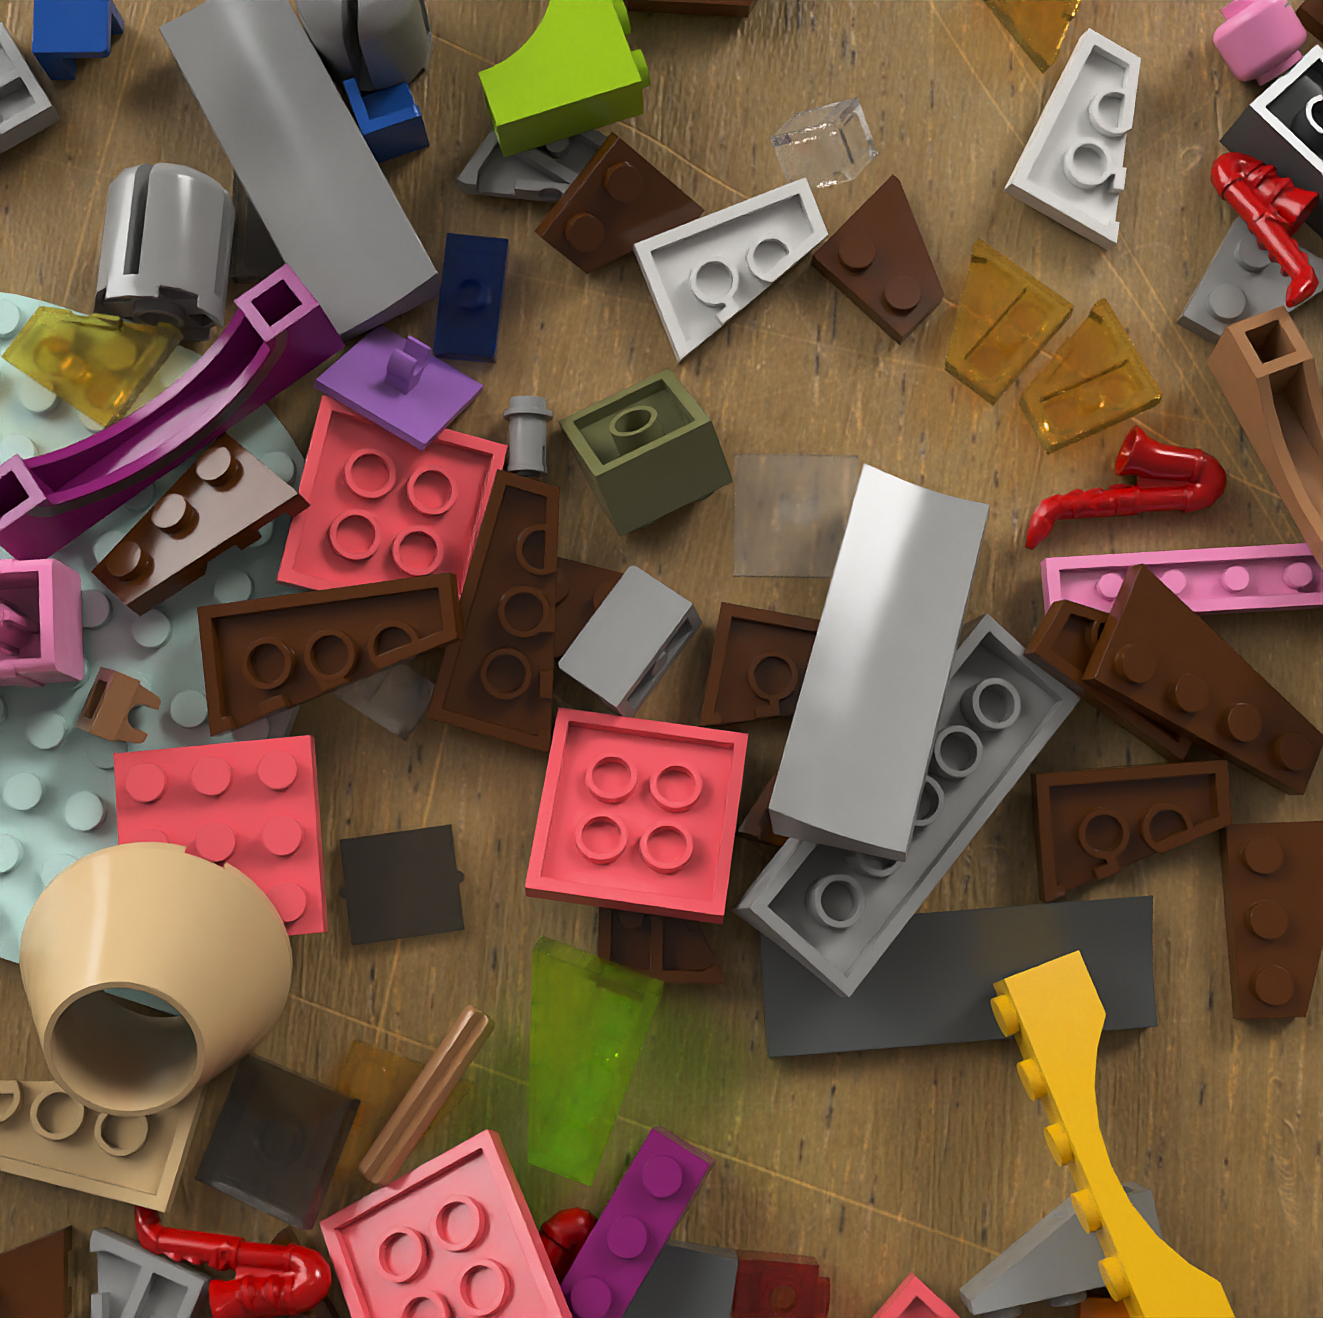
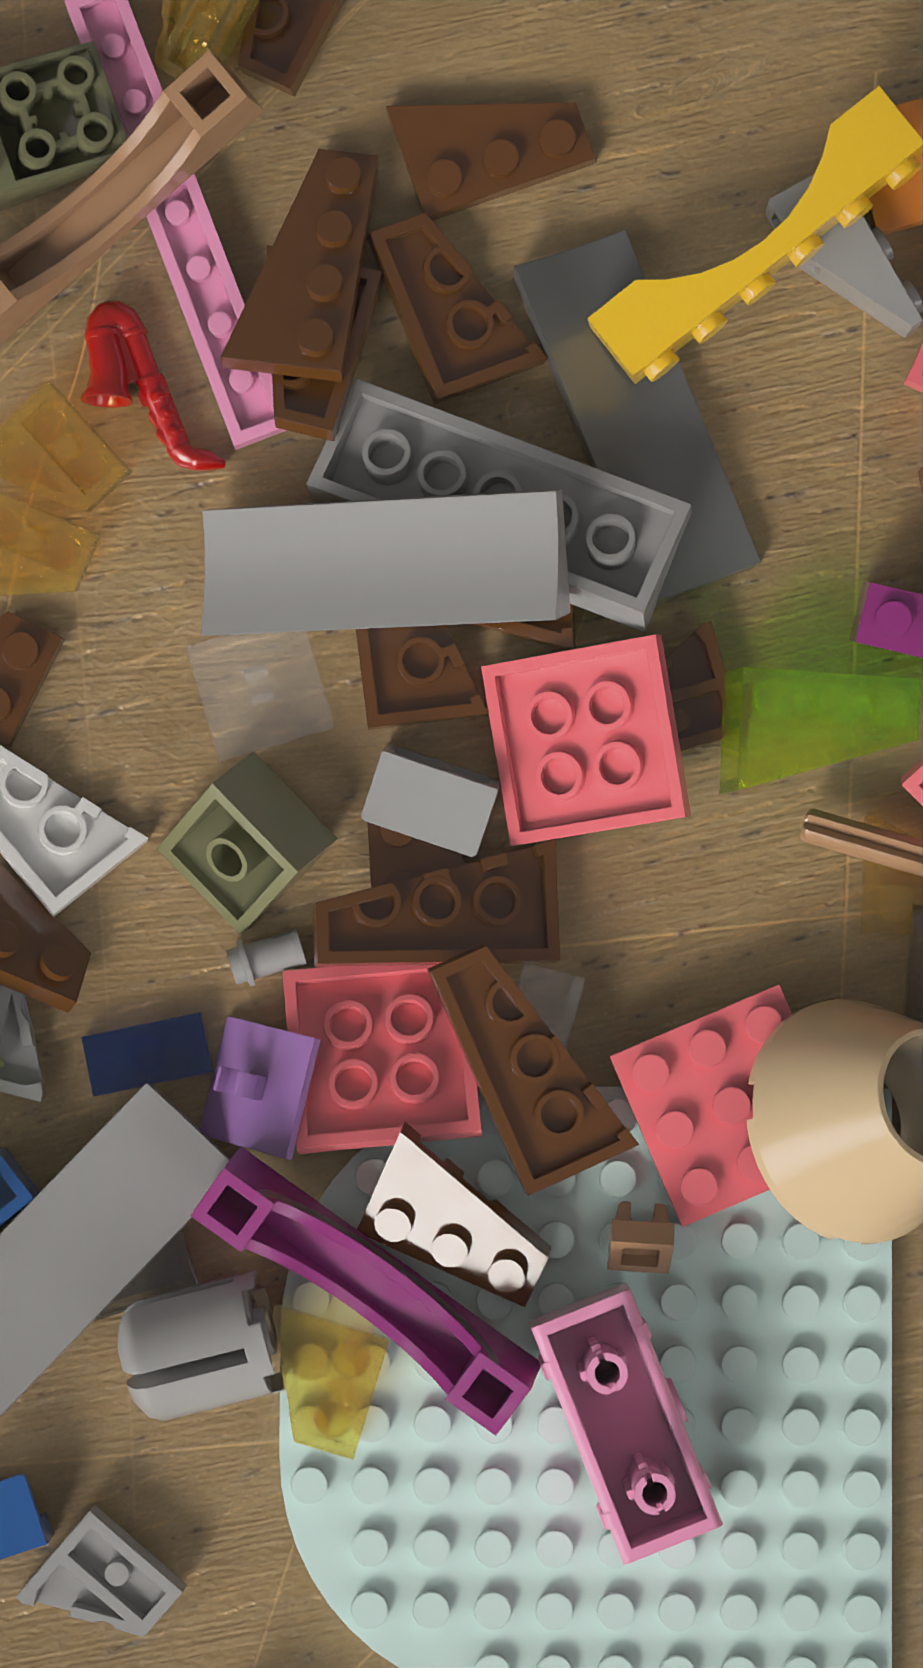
camera: 105 degrees left, 5 degrees up
clear smoke piece [339,824,465,946] -> none

